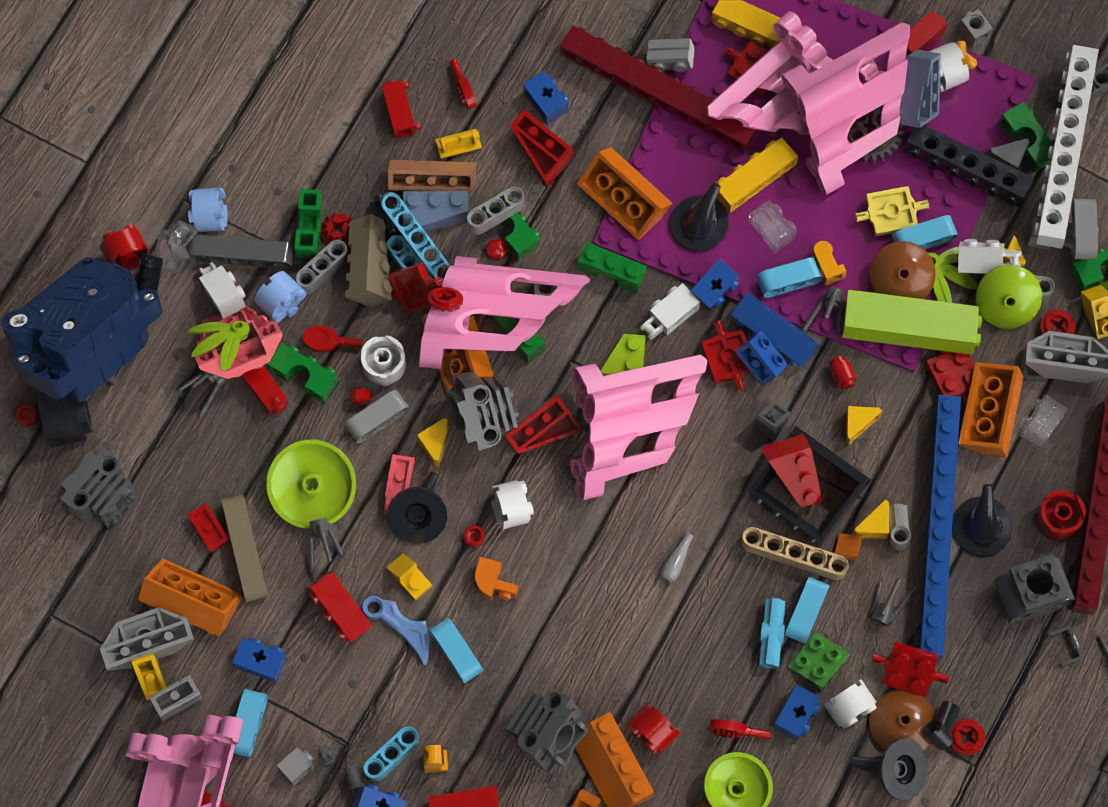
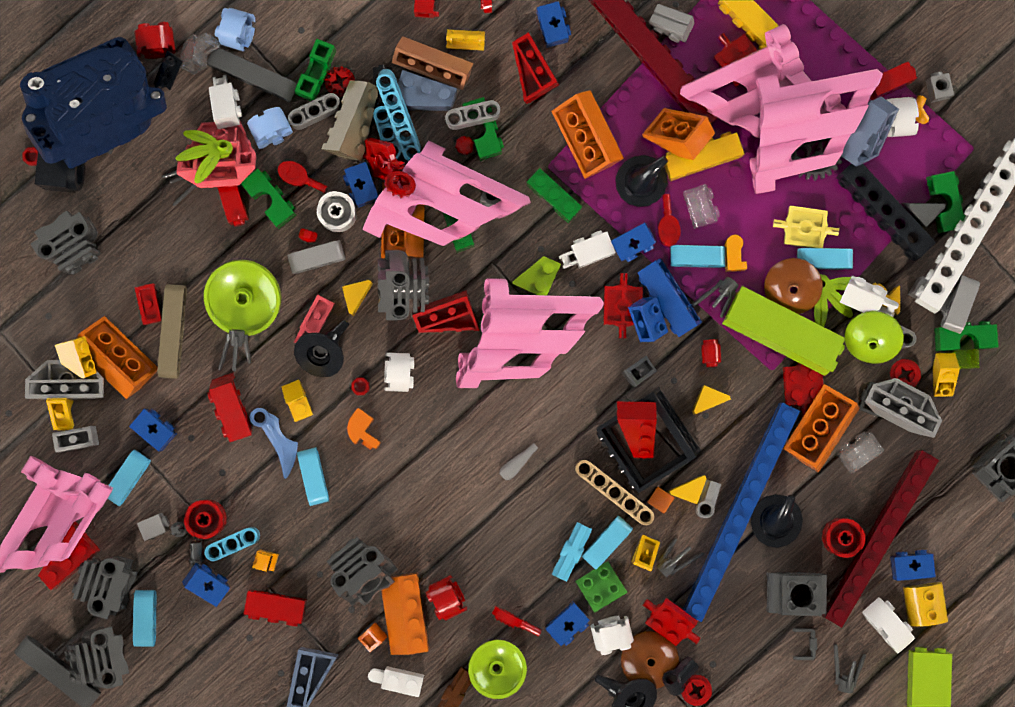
camera: 15 degrees right, 15 degrees up
none -> yellow slope [55,336,97,378]
none -> red brick [184,499,227,539]
none -> blue brick [343,162,378,208]
none -> yellow slope [631,535,660,571]
none -> orange slope [642,108,715,160]
none -> red piece [657,194,681,247]

